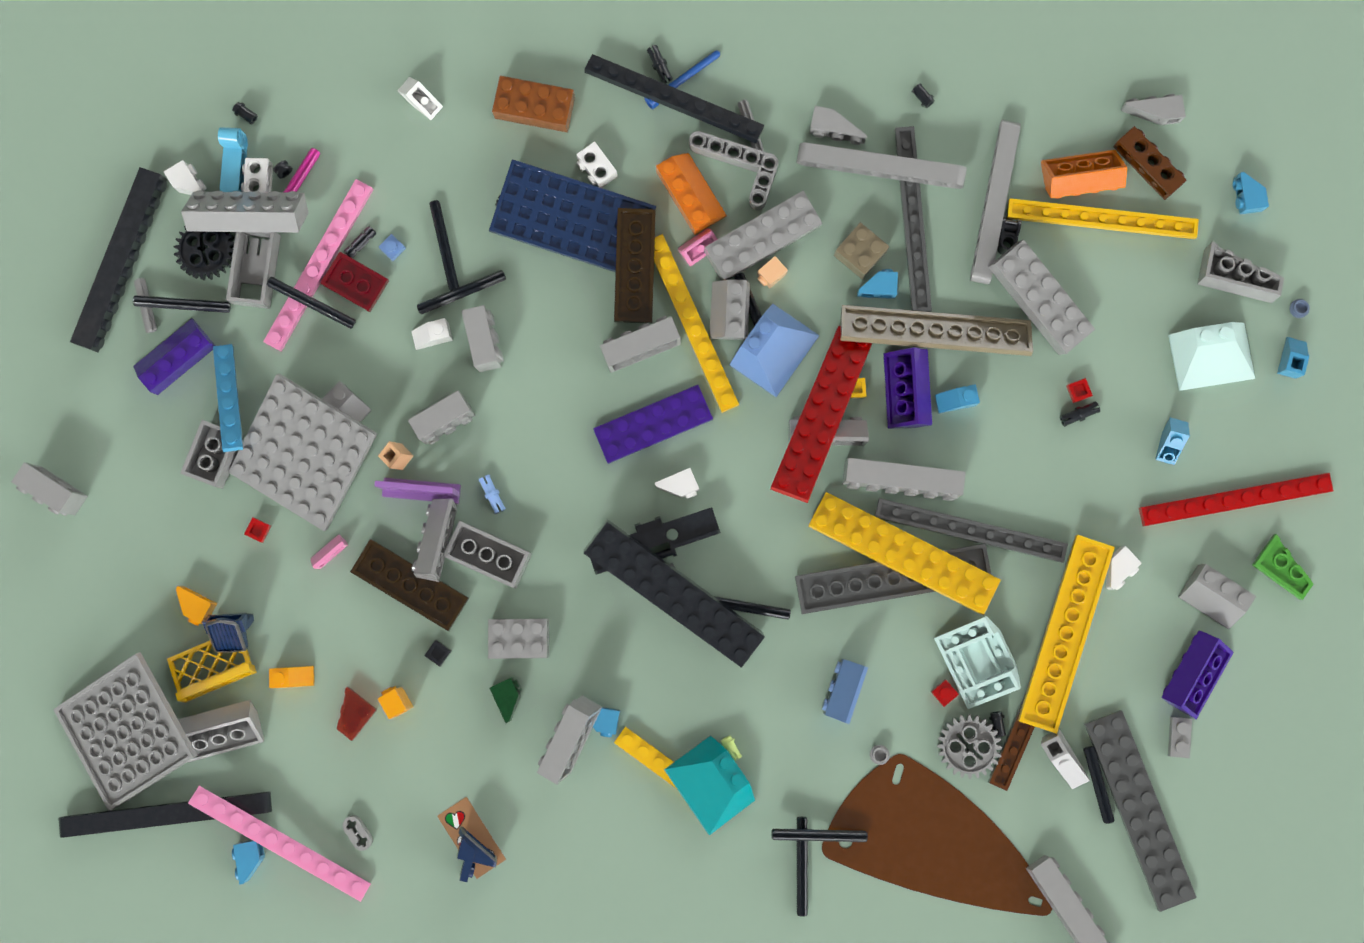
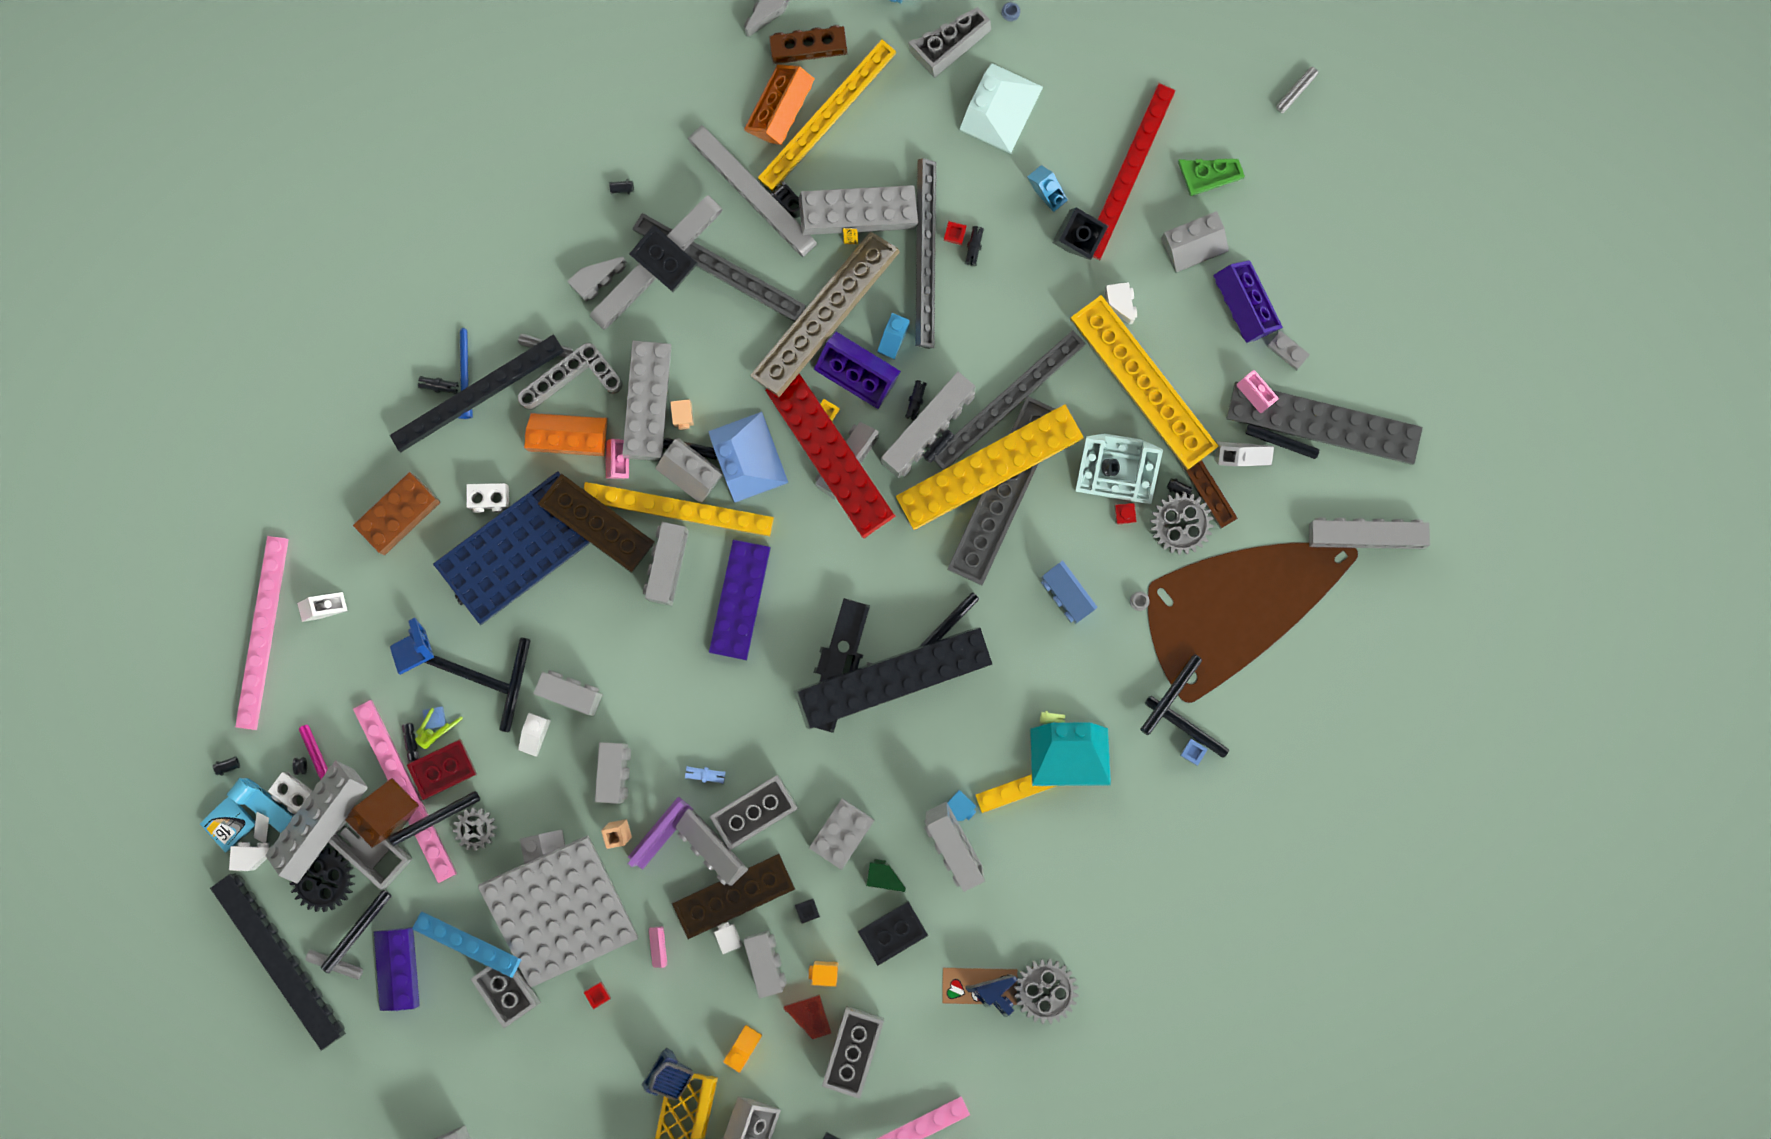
camera: 60 degrees left, 0 degrees up
light orange slope [176,586,217,626] -> none
light grey beam [343,815,373,851] -> none
white slope [655,468,699,499] -> none
dark tan brick [834,222,890,280] -> none
dark azure slope [857,269,898,299] -> none
dark azure slope [1277,337,1309,379] -> none
none -> medium azure slope [200,797,255,853]
none -> bright pink plate [235,536,289,730]
none -> white sticker [254,812,269,843]
none -> reddish brown slope [345,778,419,848]
none -> blue bracket [390,618,434,675]
none -> lime plant [415,708,463,749]
none -> light grey gear [453,808,497,851]
none -> black plate [629,225,698,292]
none -> white brick [714,922,742,954]
none -> light grey brick [744,930,787,999]
none -> light grey brick [822,1006,884,1099]
none -> yellow sticker [843,228,858,245]
none -> black plate [858,901,928,966]
none -> black pin [905,380,927,420]
none -> dark grey plate [915,158,936,349]
none -> black axle [923,429,954,463]
none -> light grey gear [1014,959,1078,1024]
none -> black slope [1053,207,1108,260]
none -> black bush [1101,459,1120,476]
none -> medium blue plate [1180,739,1208,766]
none -> bright pink slope [1237,370,1279,413]

